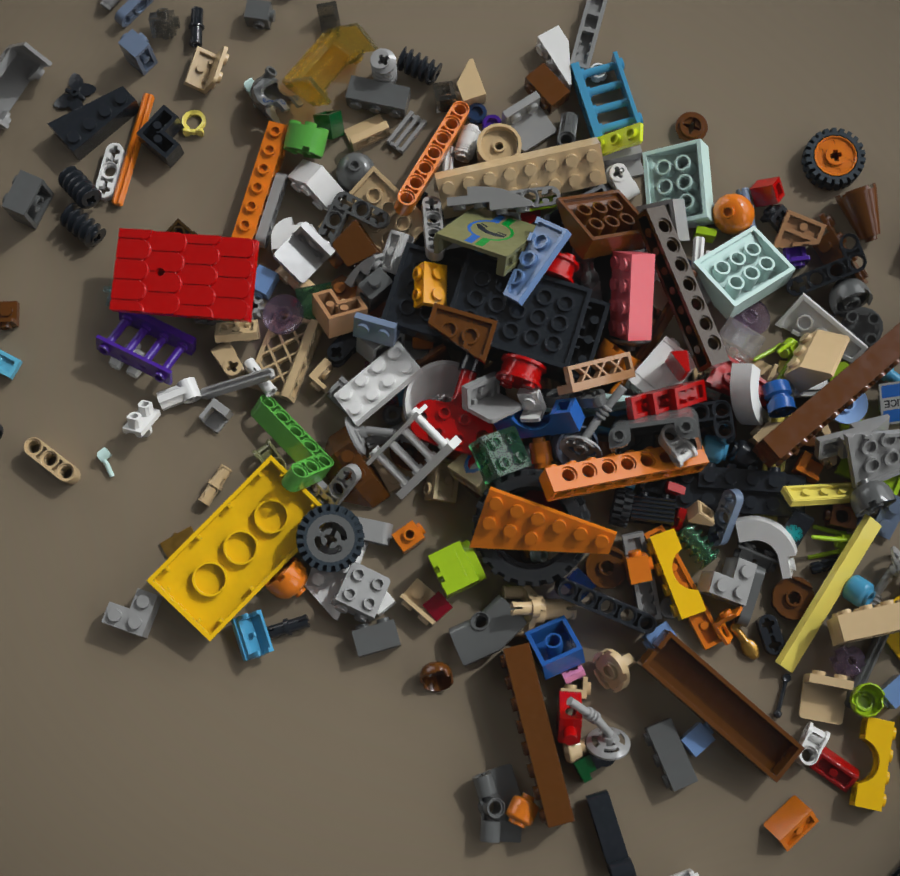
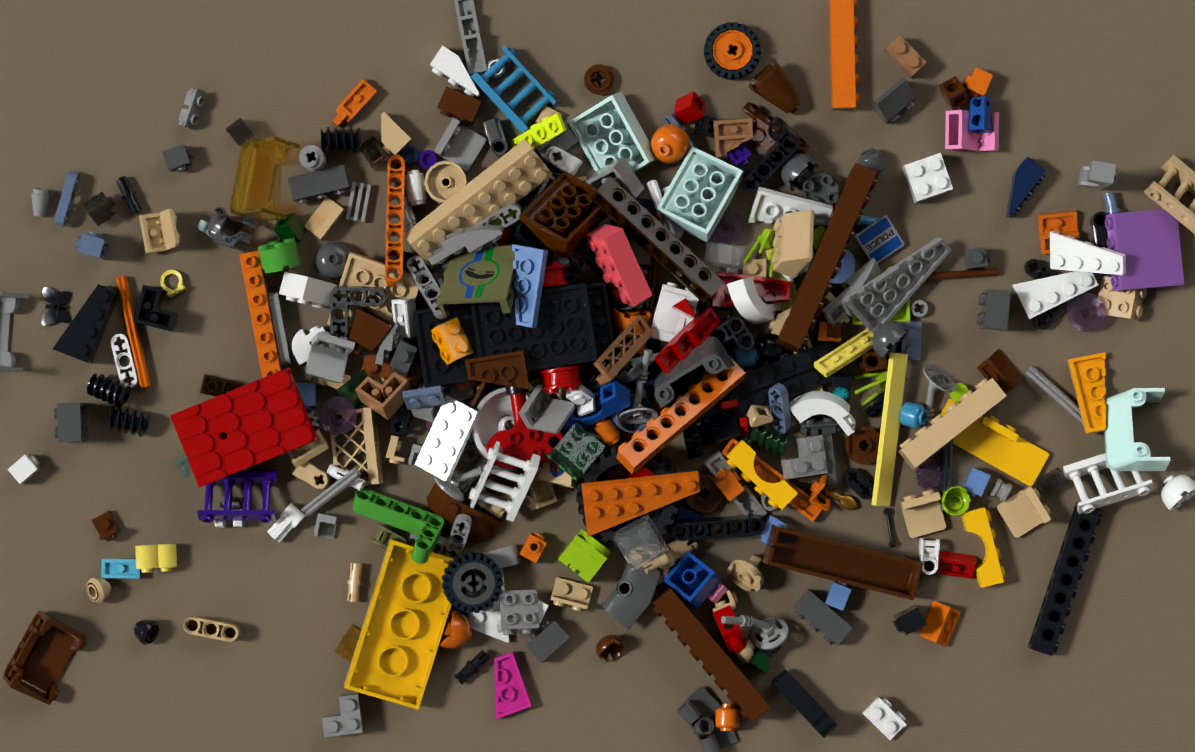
camera: 30 degrees left, 10 degrees up
light aqua hand [97,447,115,478] -> none
white hips [122,400,161,438] -> none
dark azure hinge [231,609,274,661] -> none
dark red tile [422,591,453,622] -> none
white piece [658,424,698,468] -> none
lime tile [692,226,717,243] -> none
blue wheel [762,379,797,418] -> none
none -> light yellow brick [135,544,177,573]
none -> orange hinge [332,78,378,127]
none -> dark pink wing [494,651,532,719]
none -> clear brick [613,514,668,571]
none -> black brick [893,605,927,635]

